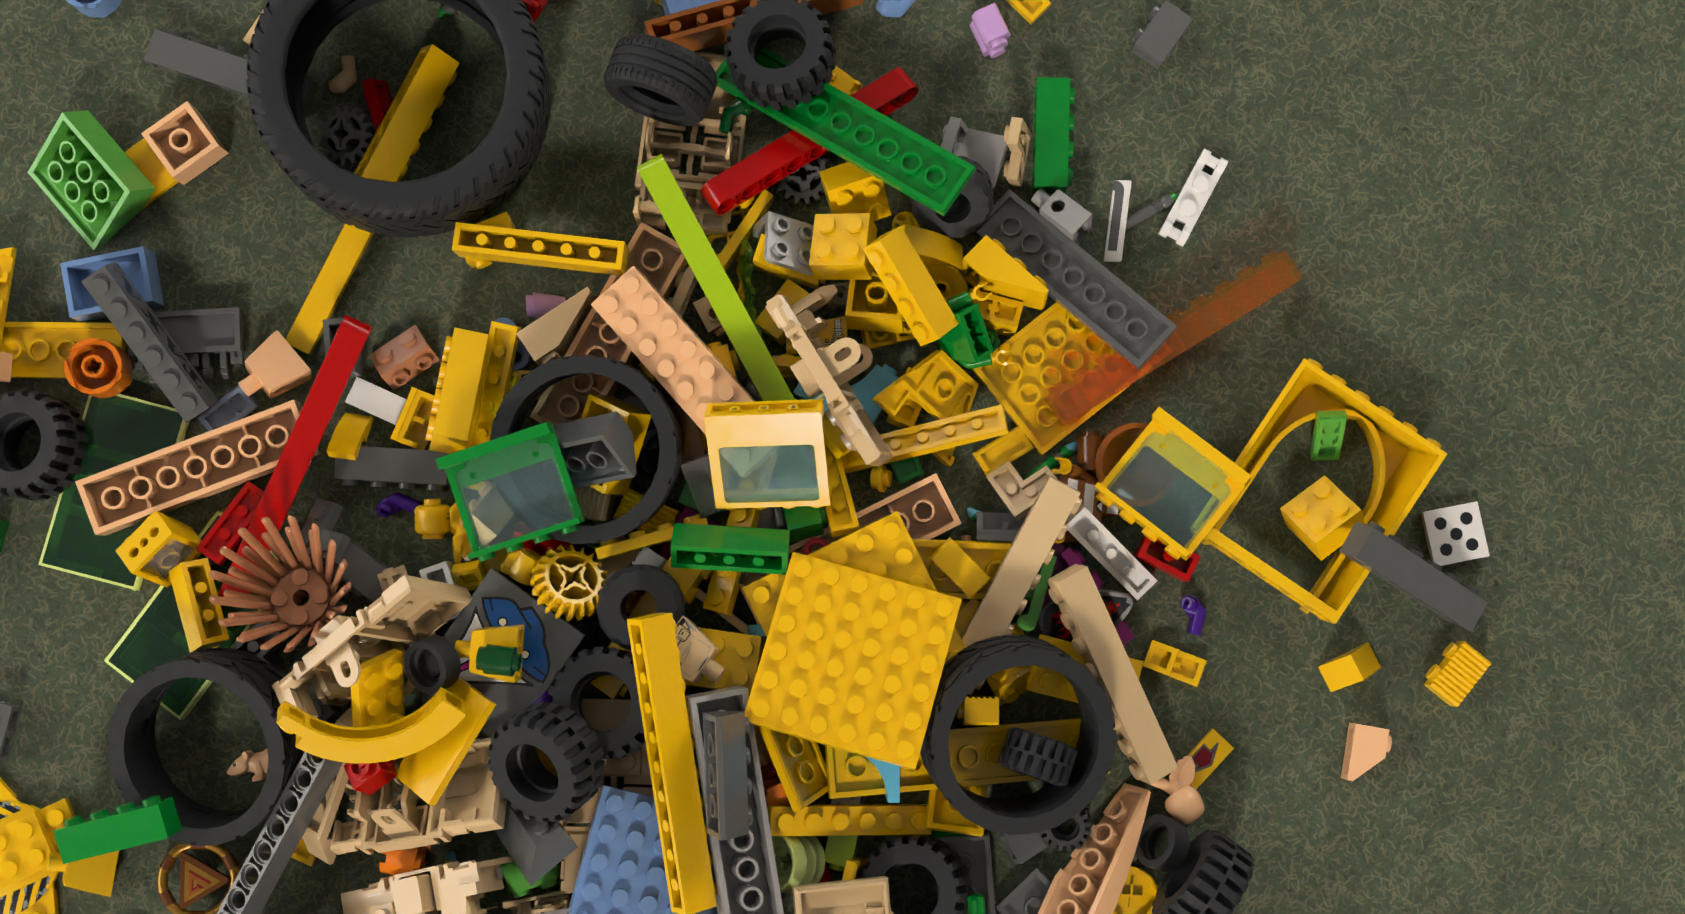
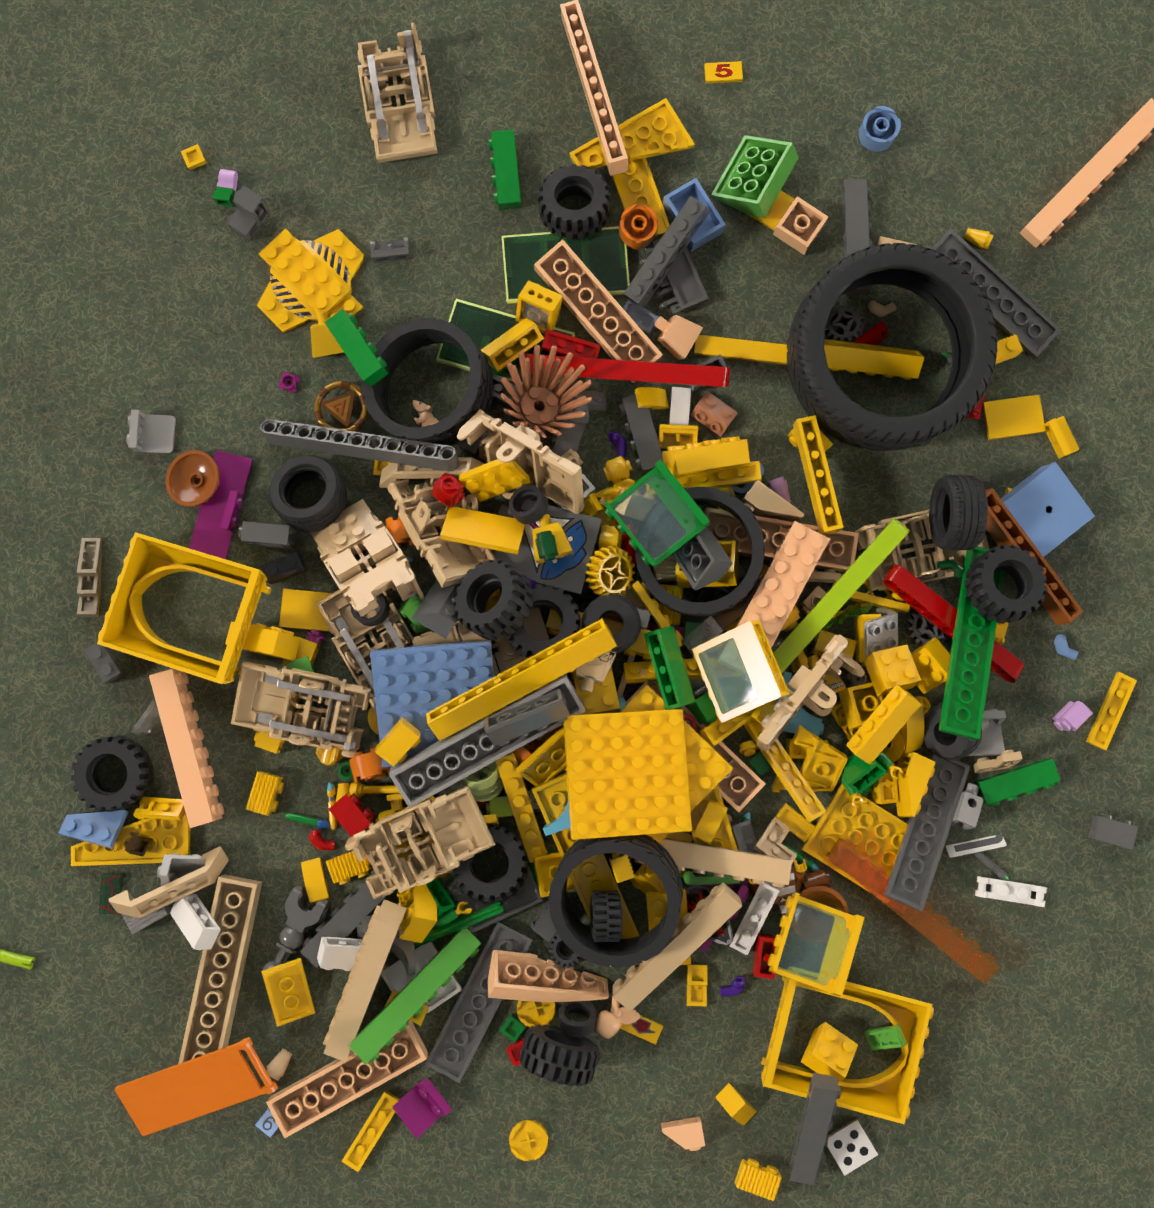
camera: 70 degrees right, 0 degrees up
yellow arch [276,687,467,764] -> none

